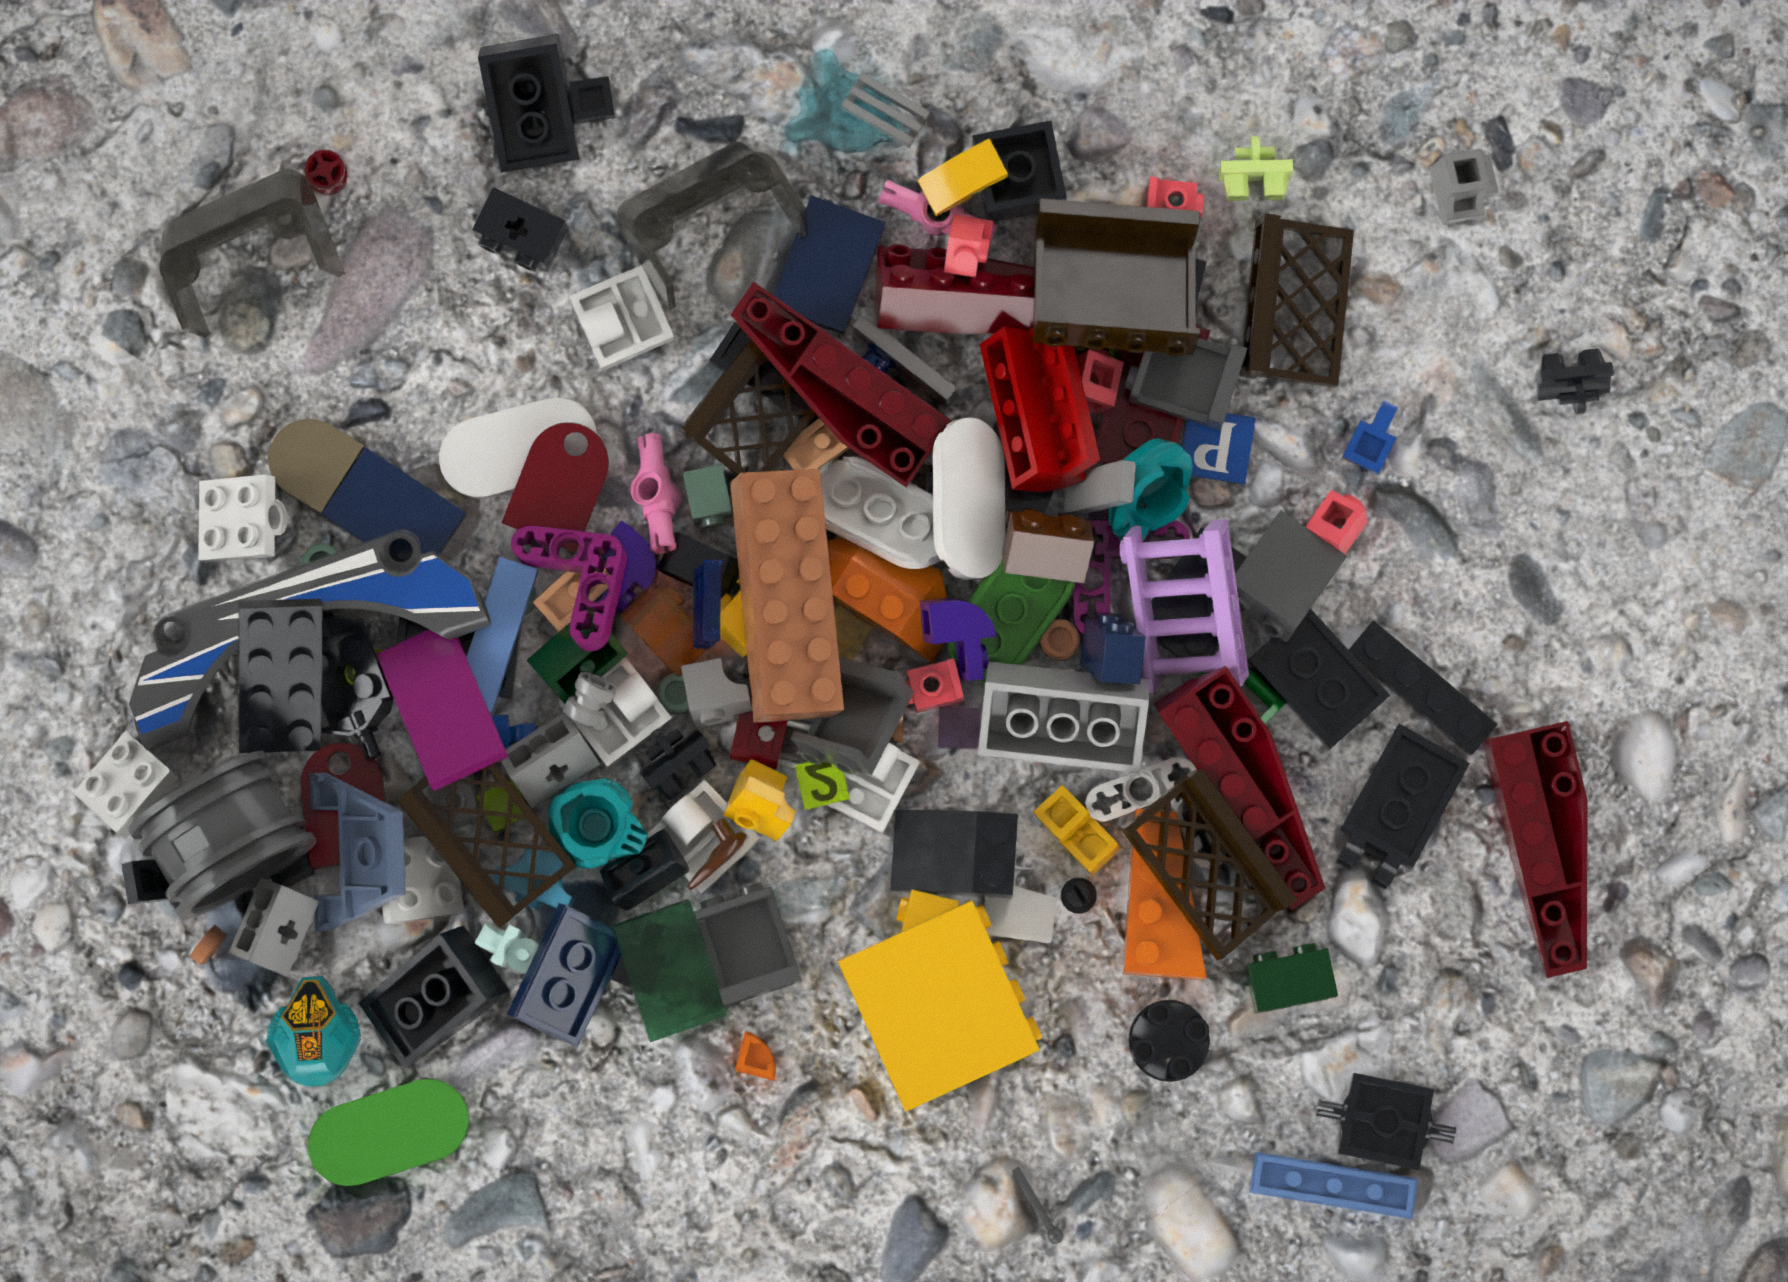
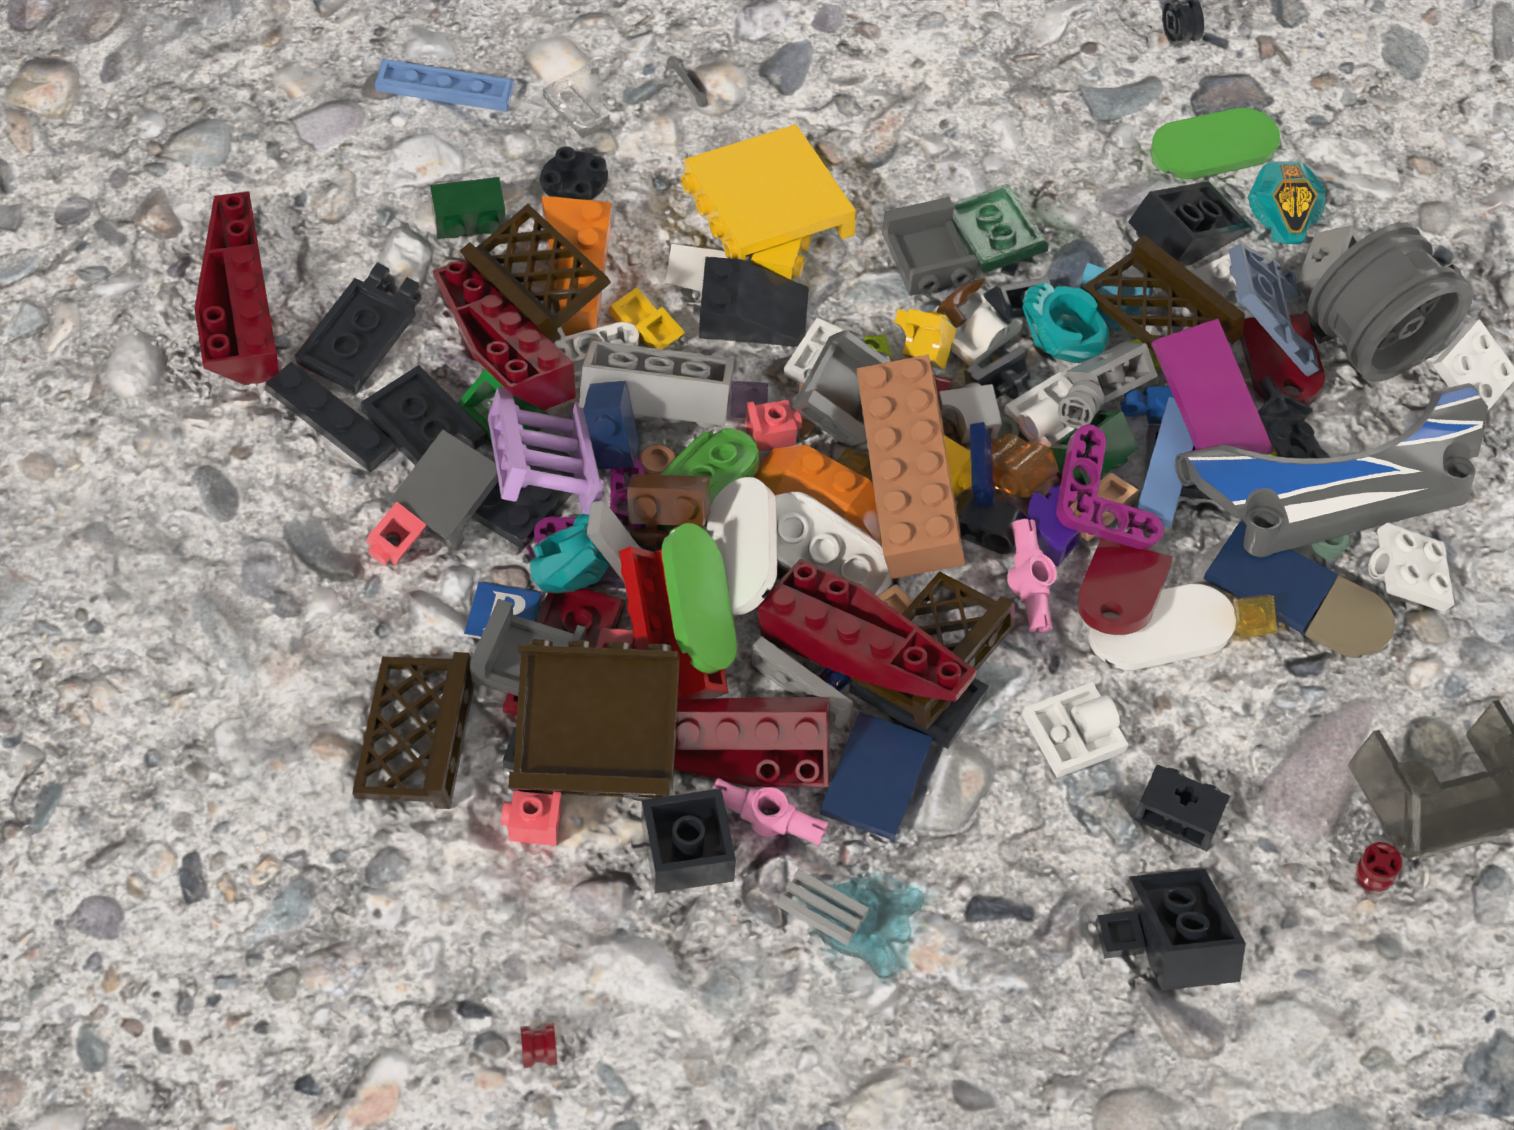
camera: 175 degrees right, 25 degrees down
black plate [238,599,322,754] -> none
light aqua hips [475,922,539,974] -> none
dark blue tile [507,903,629,1048] -> none
clear smoke windscreen [616,141,808,311] -> none
sand green brick [682,464,733,529] -> none
orange tile [735,1031,776,1081] -> none
yellow slope [918,139,1008,216] -> none
dark purple brick [920,598,996,681] -> none
coral brick [944,214,994,277] -> none
black piece [1061,878,1097,914] -> none
yellowish green hips [1218,136,1293,201] -> none
black plate [1316,1073,1456,1170] -> none
blue plate [1342,400,1398,475] -> none
light grey brick [1429,149,1499,225] -> none
black hips [1536,348,1614,415] -> none
none -> bright green tile [662,523,737,674]
none -> clear yellow plate [1233,594,1277,638]

